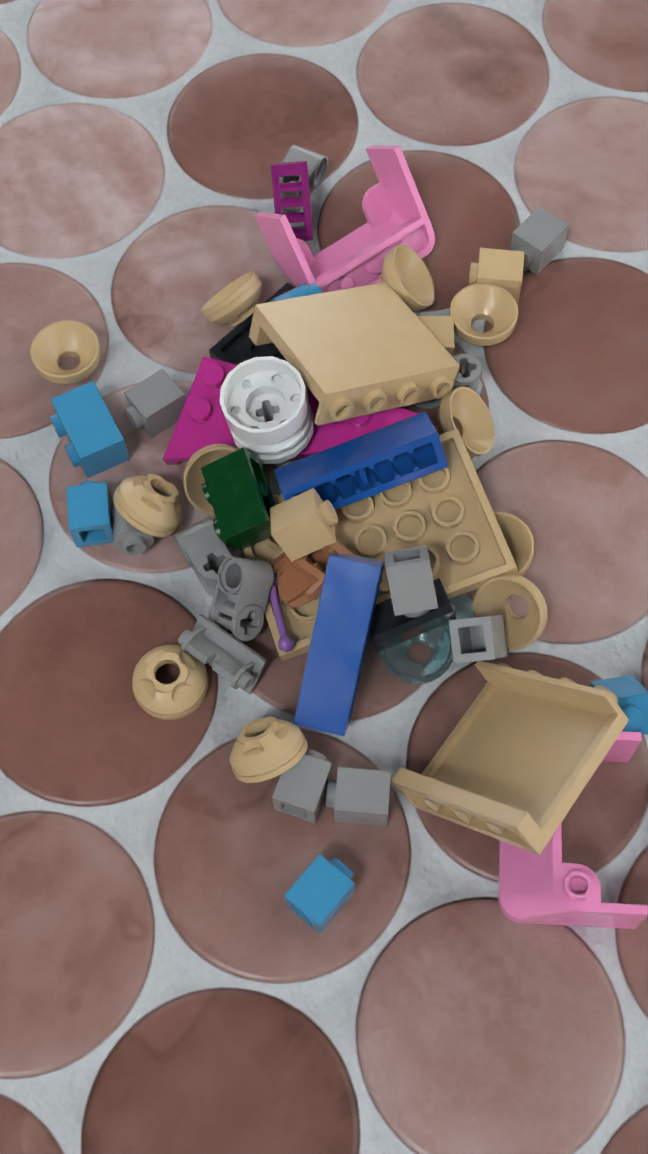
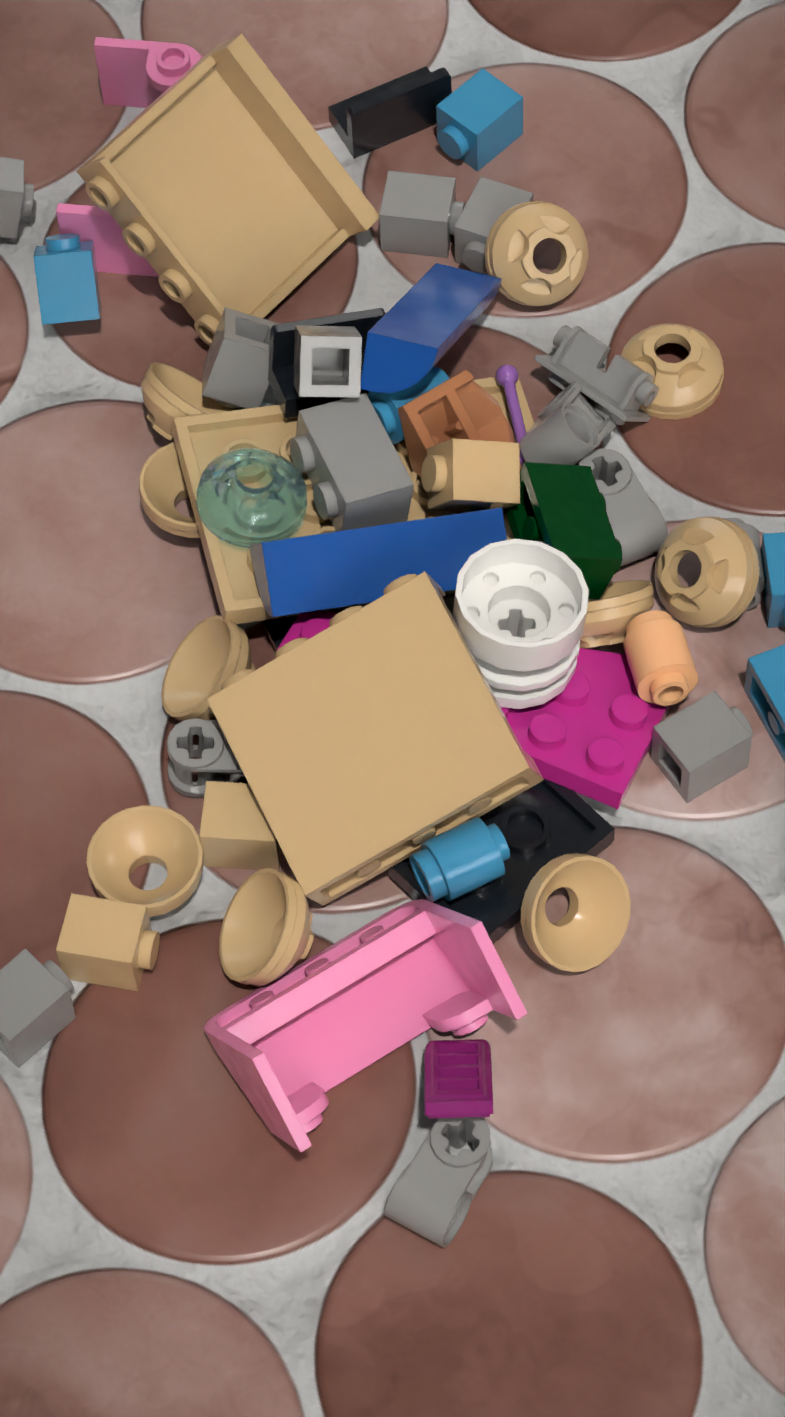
camera: 175 degrees left, 5 degrees down
none -> clear light blue piece [196,448,308,548]
none -> light grey brick [290,393,414,531]
none -> black panel [328,66,452,159]
none -> light nougat brick [623,610,699,706]

